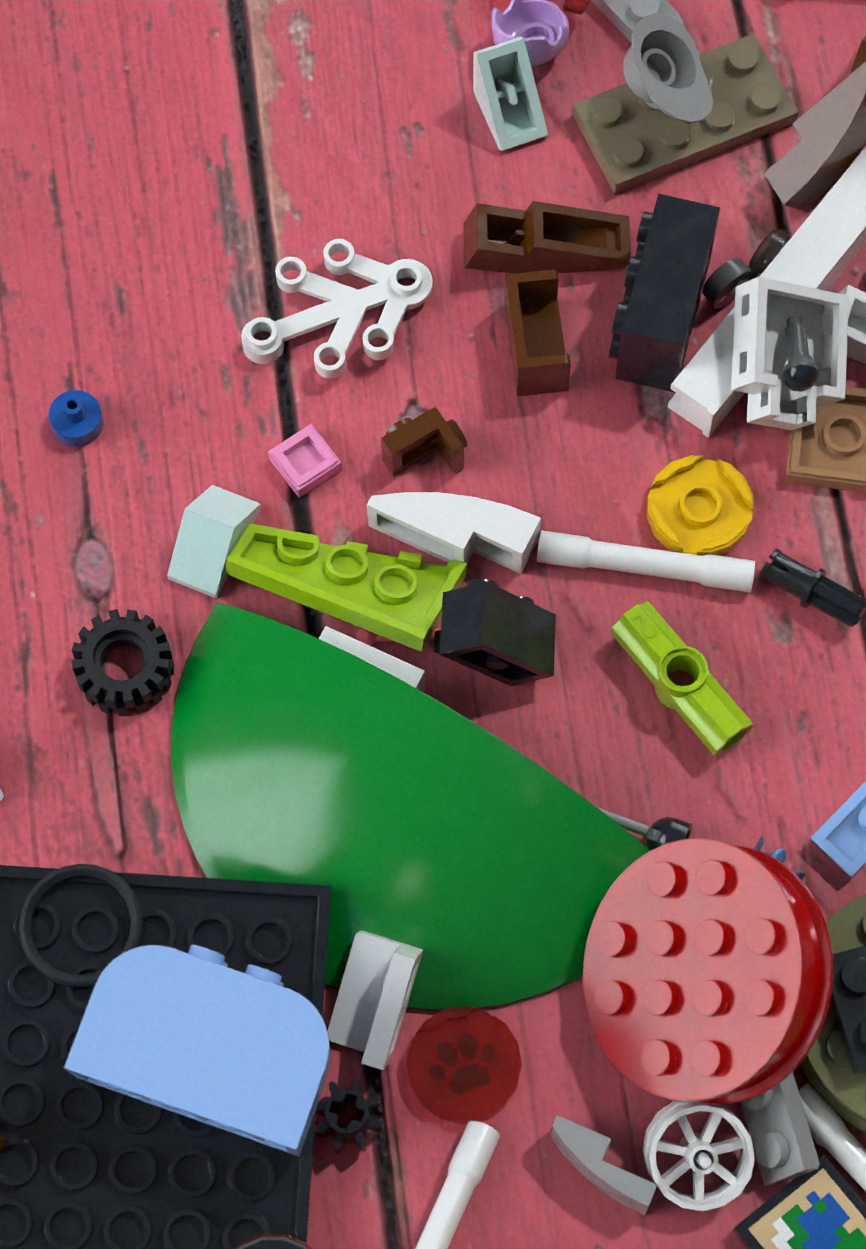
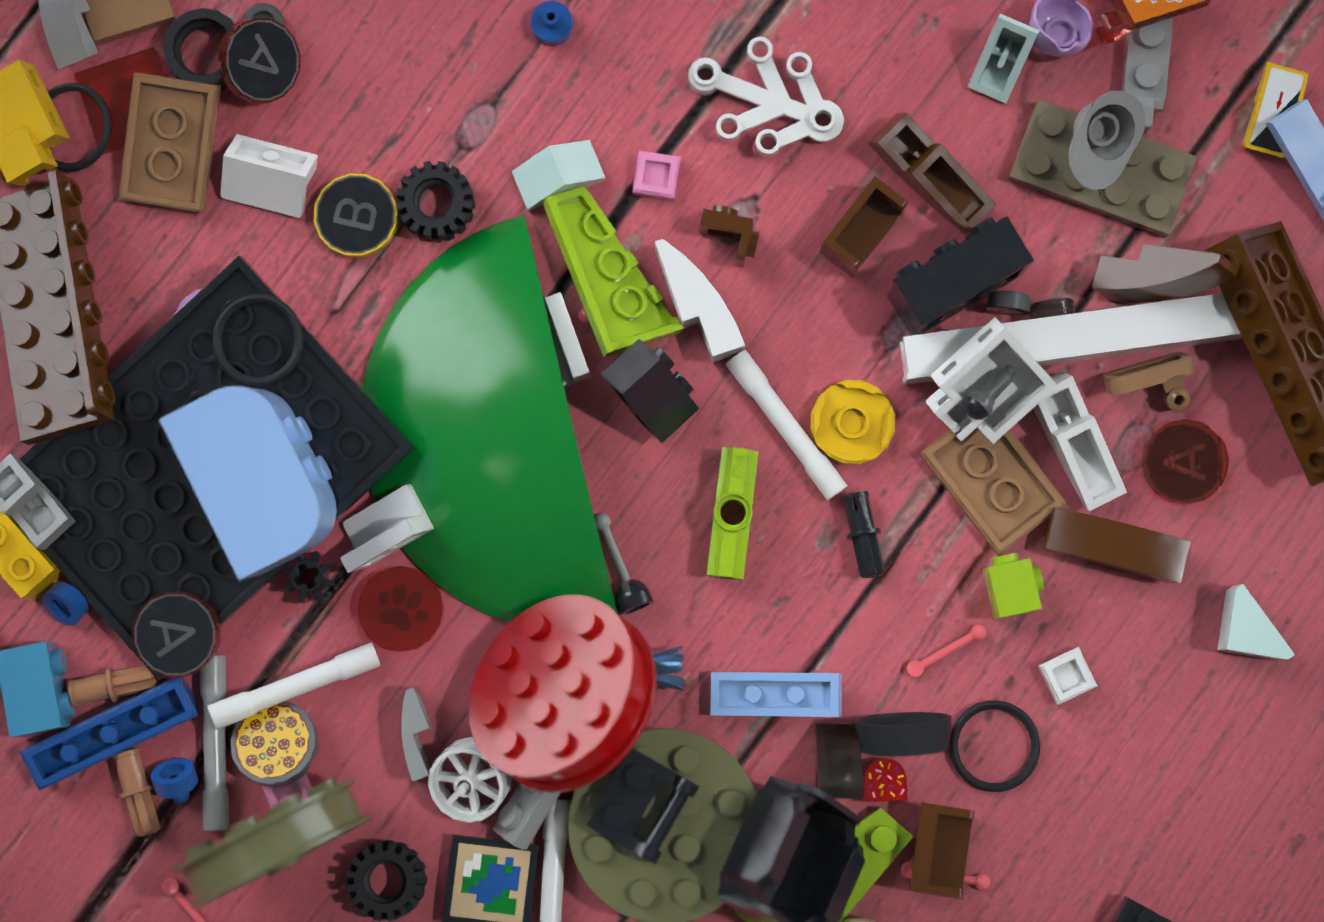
camera: 45 degrees right, 15 degrees up
none -> black tile [314,173,399,258]

